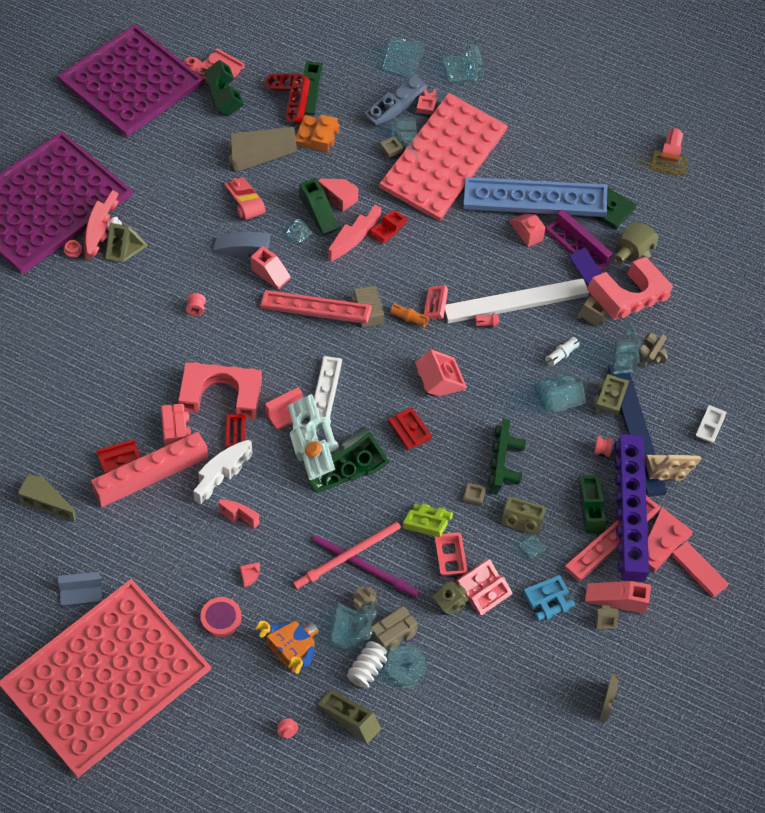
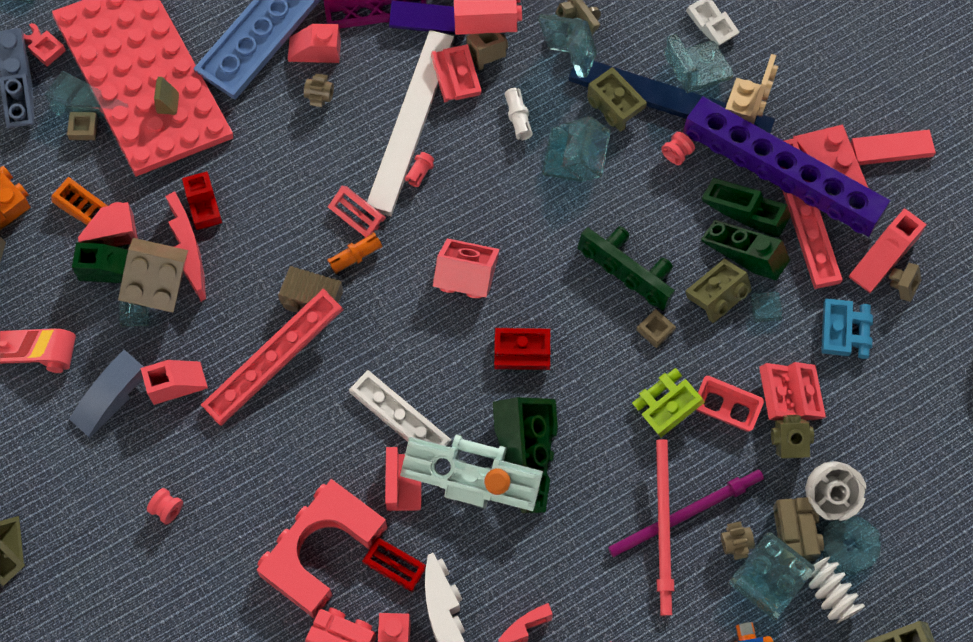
camera: 55 degrees left, 10 degrees up
none -> orange slope [51,177,108,225]
none -> dark tan brick [118,238,188,313]
none -> olive slope [154,77,179,115]
none -> dark tan gear [304,73,334,107]
none -> coral plate [431,44,482,103]
none -> clear light blue bracket [664,33,733,93]
none -> dark green slope [701,220,790,281]
none -> white cylinder [805,461,866,521]

